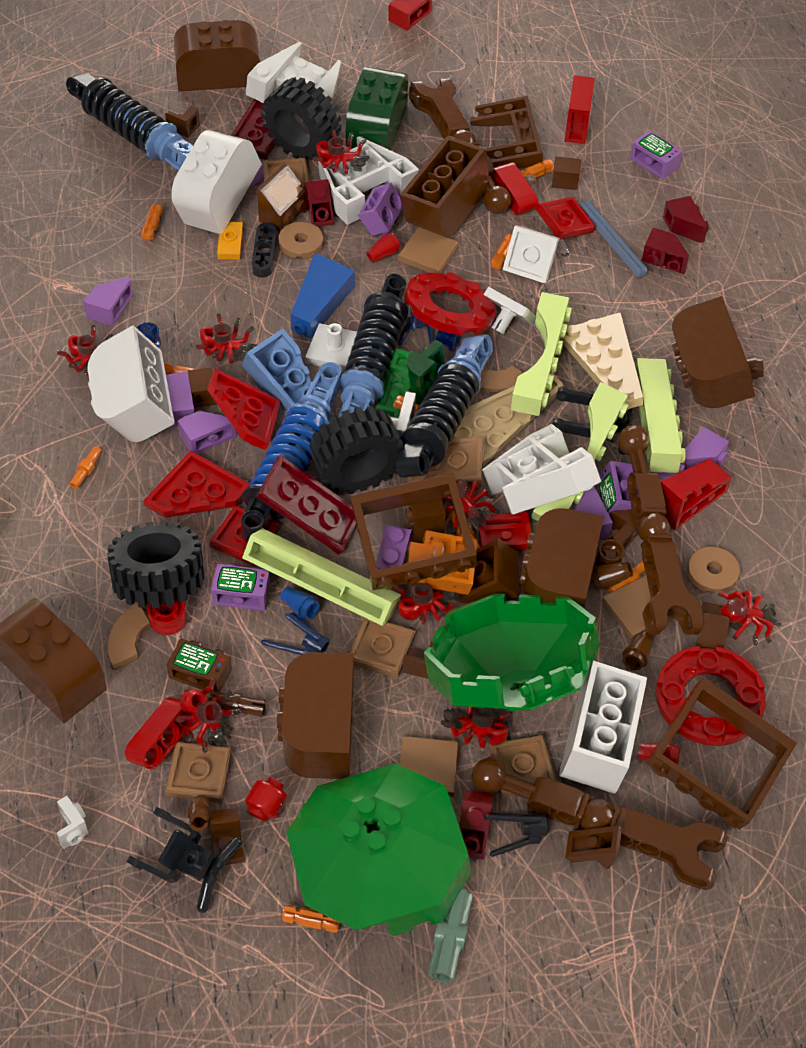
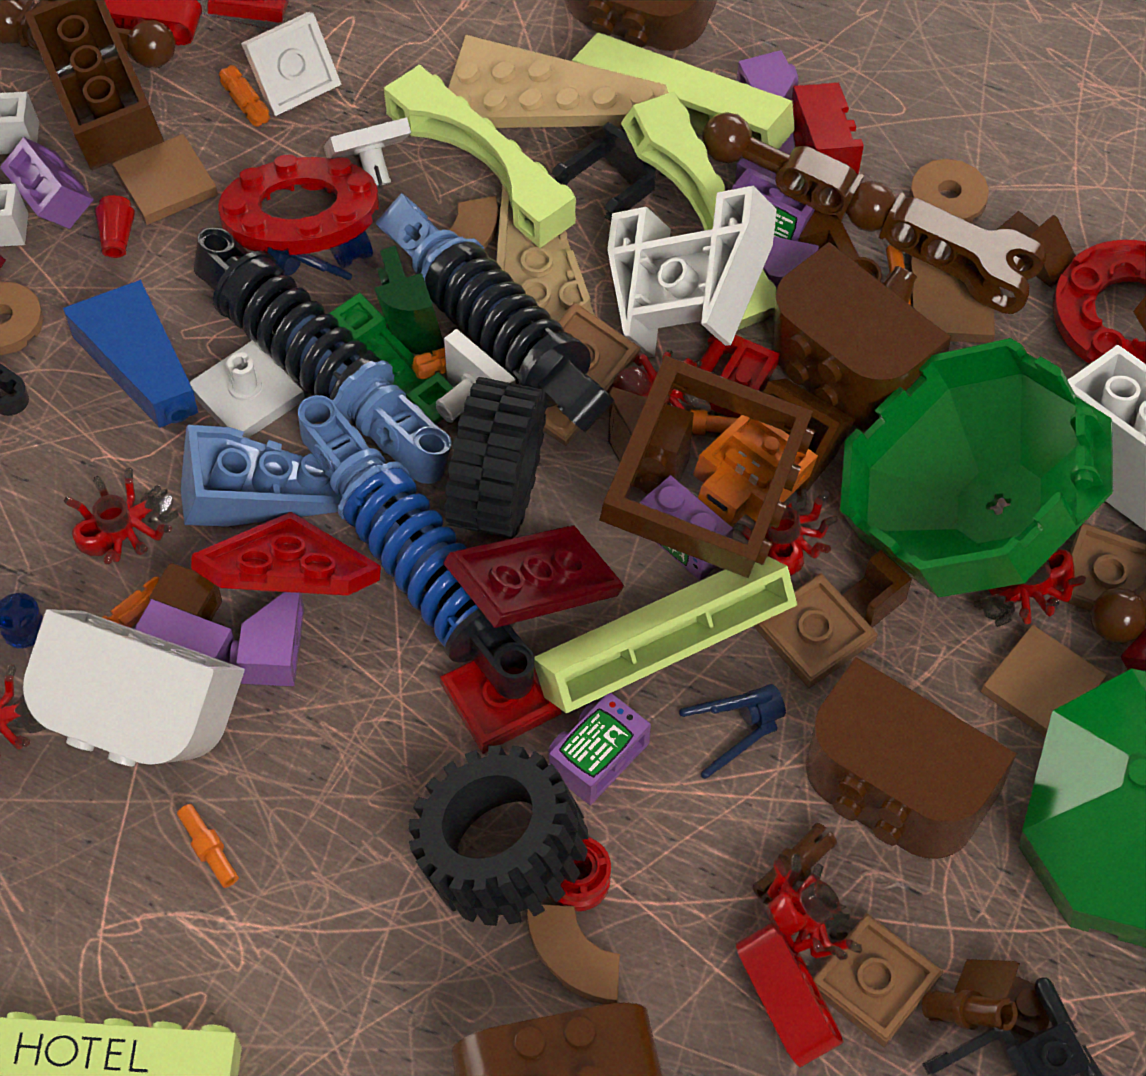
camera: 55 degrees left, 5 degrees up
red plate [144,450,250,518] -> none
brick [166,638,232,693] -> none
red head [245,777,288,822] -> none
blue cone [280,586,320,620] -> none
reddish brown cone [622,631,654,670] -> none
animal [718,590,782,646] -> none

